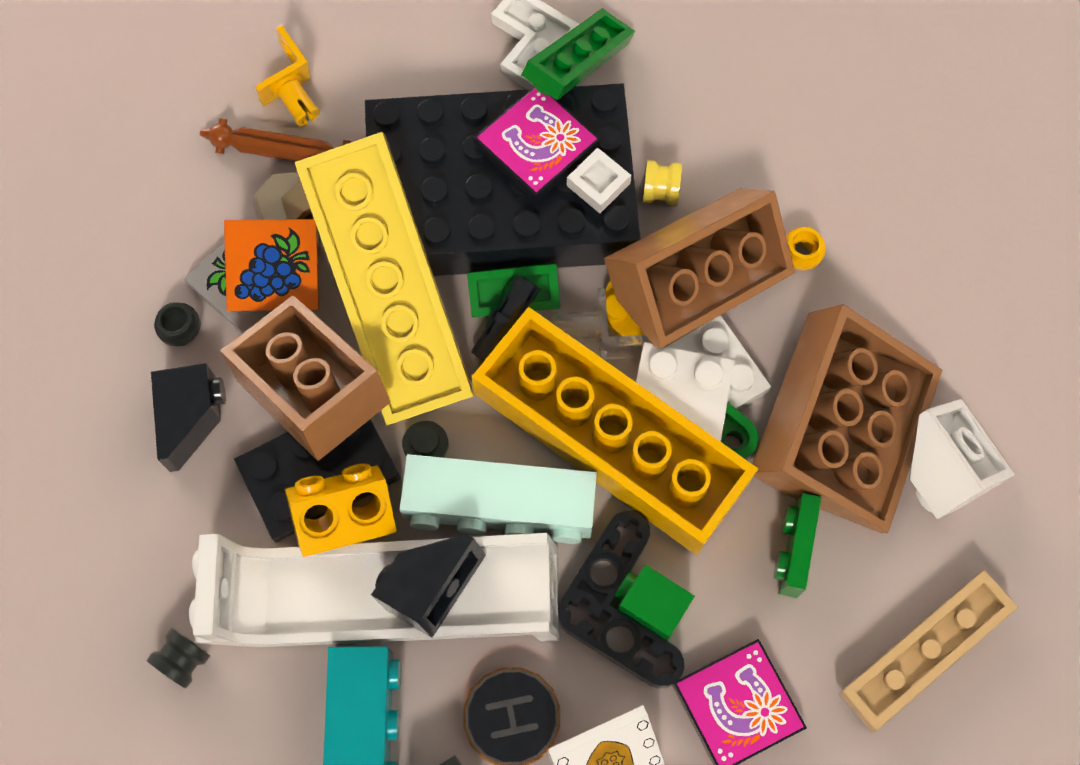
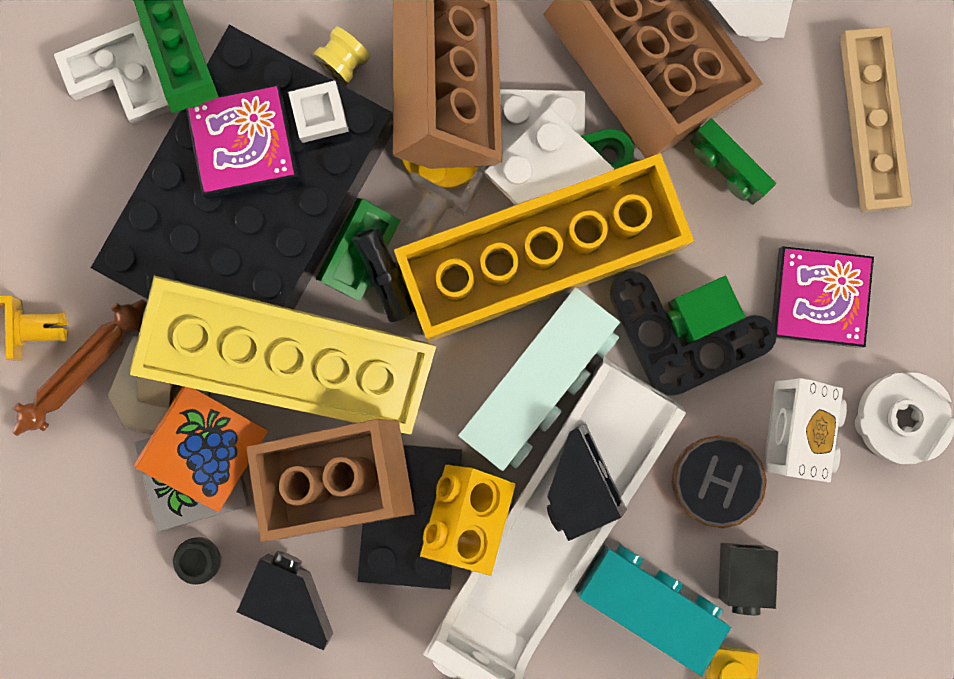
camera: 55 degrees left, 15 degrees up
pearl dark grey plate [402,421,449,458] -> none

